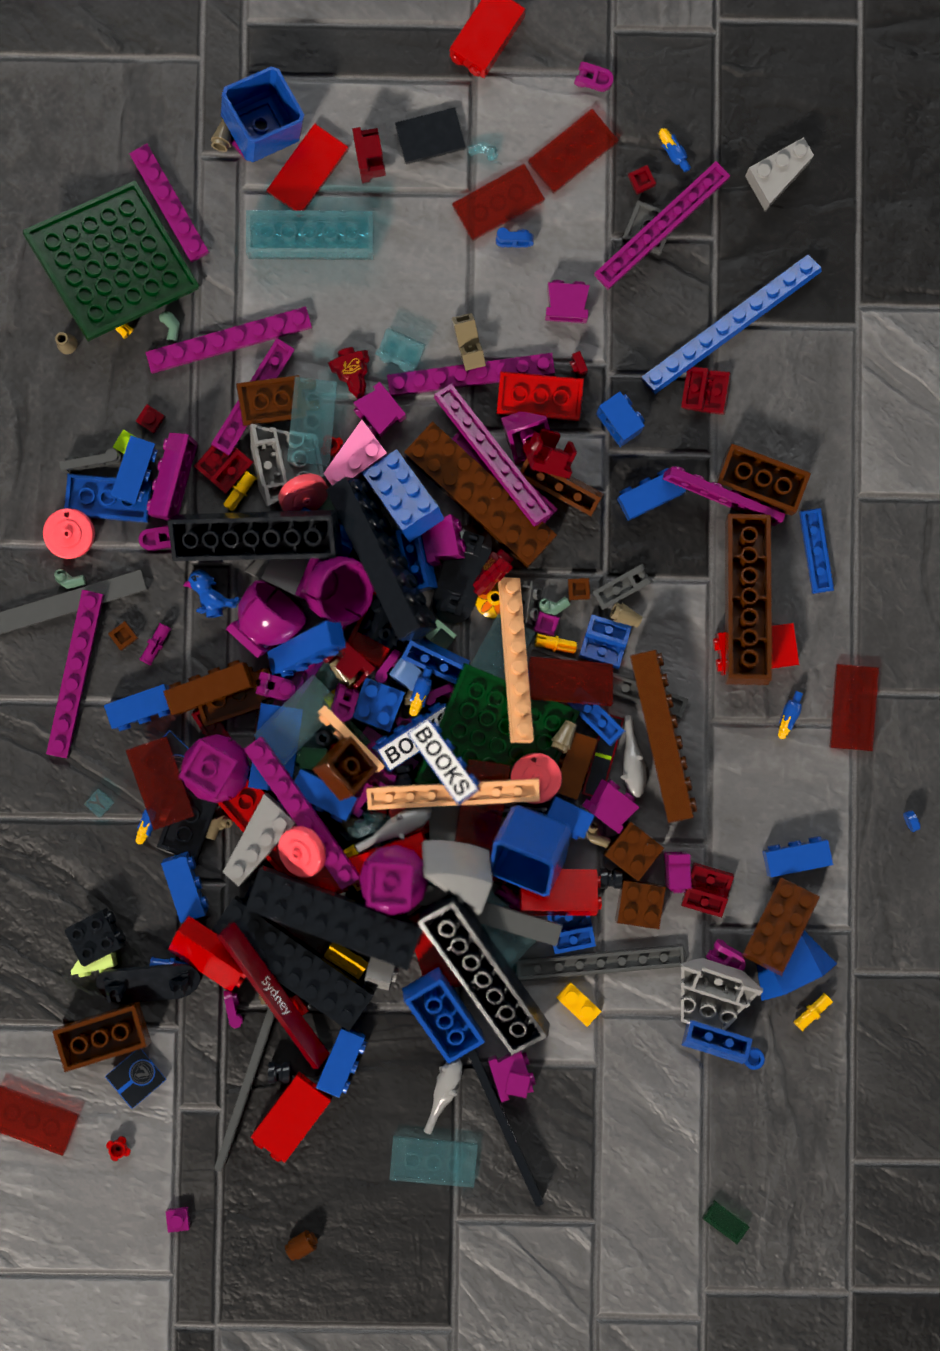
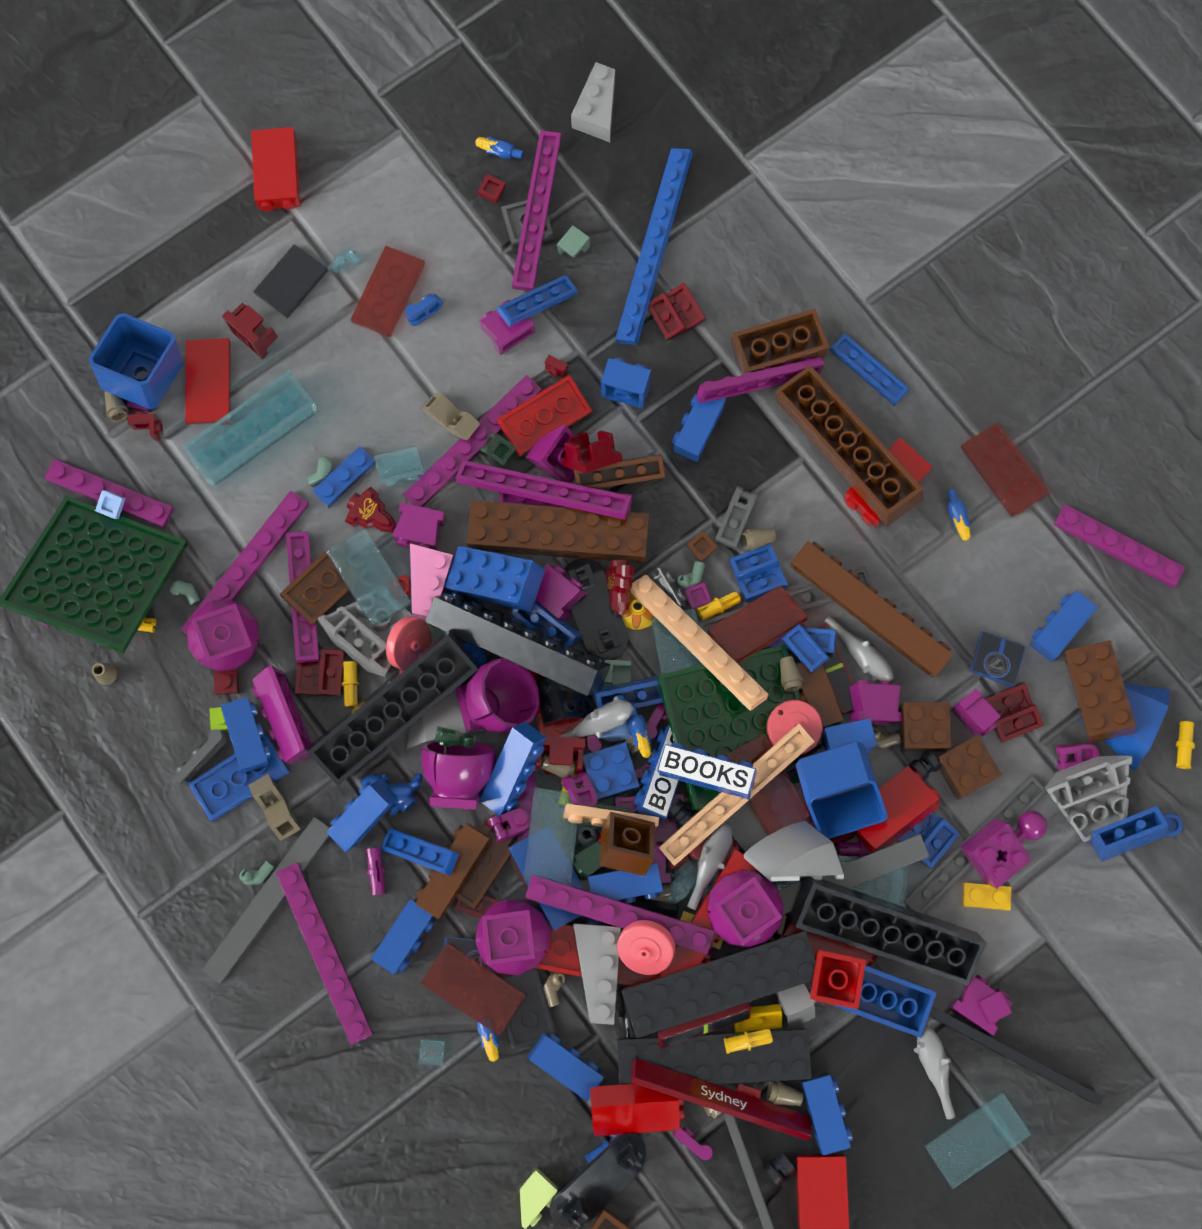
camera: 30 degrees left, 10 degrees down
coral wheel [43,508,95,559] -> none
black bracket [65,908,126,966] -> none
reddish brown plate [108,621,139,651] -> none
magenta plate [139,526,171,551] -> none
clear red tile [528,109,618,194] -> none
magenta plate [574,62,614,92] -> none
blue tile [903,810,921,832] -> none
none -> light blue plate [95,490,126,519]
none -> dark red bracket [128,411,163,441]
none -> magenta plate [186,599,261,671]
none -> dark tan brick [249,773,301,841]
none -> sand green arm [306,456,333,486]
none -> blue plate [313,446,376,508]
none -> brick [327,780,397,852]
none -> blue tile [381,828,459,876]
none -> clear green plate [435,726,476,748]
none -> clear green brick [480,432,516,466]
none -> blue tile [497,275,578,327]
none -> sand green panel [557,225,590,257]
none -> light grey piece [559,696,634,738]
none -> tile [658,1002,751,1049]
none -> yellow axle [723,1029,773,1054]
none -> dark tan cone [766,1081,803,1106]
none -> blue tile [782,624,829,673]
none -> red slope [810,950,866,1009]
none -> magenta brick [960,810,1047,889]
none -> black slope [969,631,1025,687]
none -> magenta plate [1053,504,1185,588]

